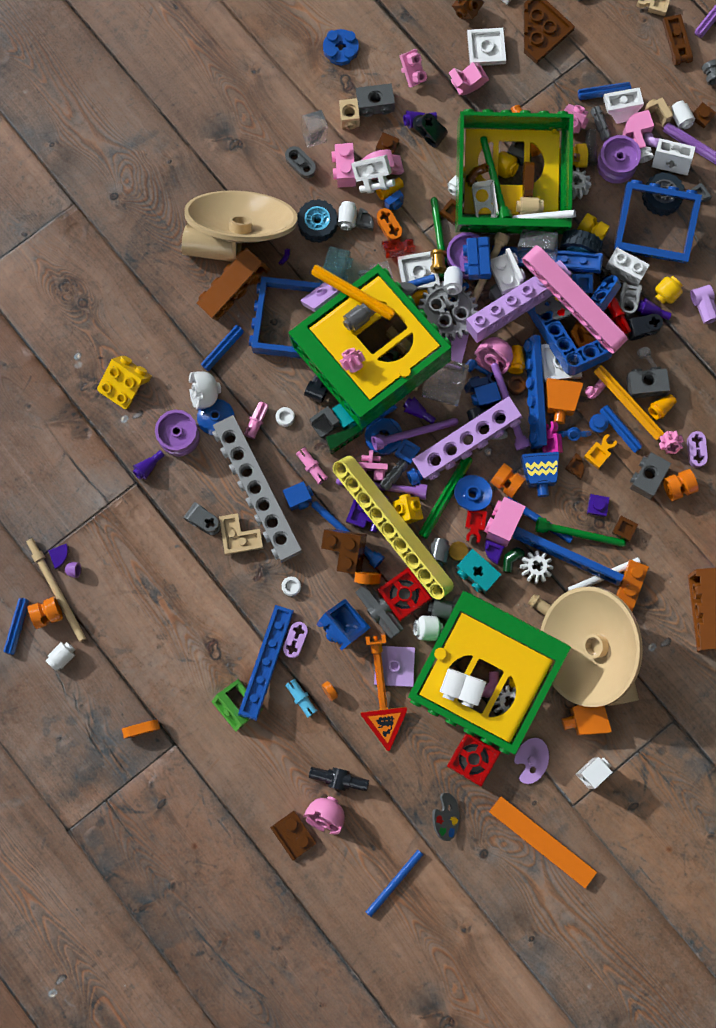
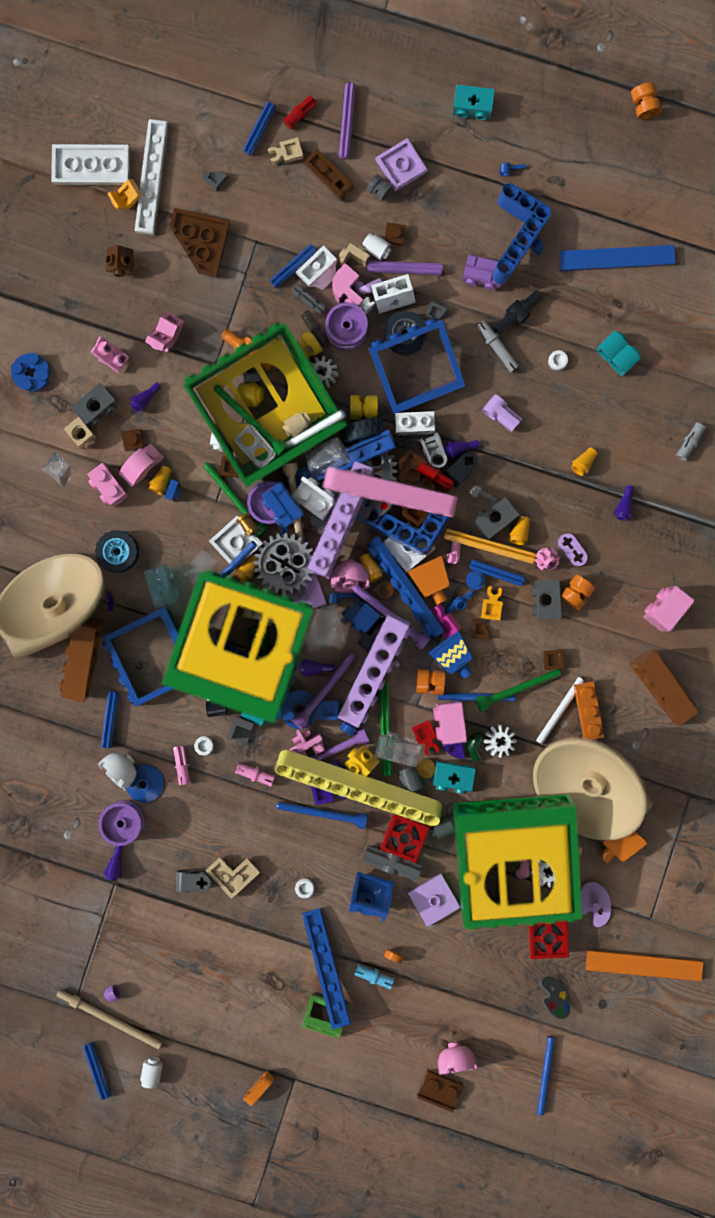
camera: 35 degrees left, 10 degrees up
orange wheel [28,596,63,629] -> none
dark purple tile [48,544,69,569] -> none
yellow bracket [97,356,152,409] -> none
light grey brick [212,415,302,563] -> none
blue brick [283,481,314,511] -> none
lavender beam [283,622,308,658] -> none
dark grey plate [285,146,316,179] -> none
lavender plate [300,282,341,312] -> none
black pin [309,767,369,791] -> none
light orange axle [311,265,395,320] -> none
reddish brown brick [321,528,367,574] -> none
dark green slope [326,426,363,454] -> none
white brick [337,201,357,231] -> none
bright pink gear [340,348,366,373] -> none
dark grey brick [343,303,372,332] -> none
white plate [351,155,395,193] -> none
orange beam [354,571,381,585] -> none
dark grey tile [355,208,374,231] -> none
piece [361,633,408,751] -> none
orange beam [377,208,402,242] -> none
dark grey axle [380,459,408,491] -> none
clear red plate [382,239,416,258] -> none
dark grey tile [400,282,419,296] -> none
black piece [413,113,448,148] -> none
white head [413,615,443,641] -> none
white brick [440,668,486,708] -> none
white brick [443,266,463,295] -> none
blue dish [454,475,492,511] -> none
reddish brown arm [465,163,490,187] -> none
white plate [467,28,506,66] -> none
blue tile [513,527,624,586] -> none
reddish brown beam [522,162,535,197] -> none
tan pin [528,594,551,615] -> none
bright pink brick [564,104,589,133] -> none
blue plate [572,274,593,294] -> none
white brick [576,757,612,789] -> none
dark purple plate [587,494,610,517] -> none
blue beam [591,275,621,312] -> none
yellow head [655,276,683,304] -> none
none -> clear brick [374,732,421,767]

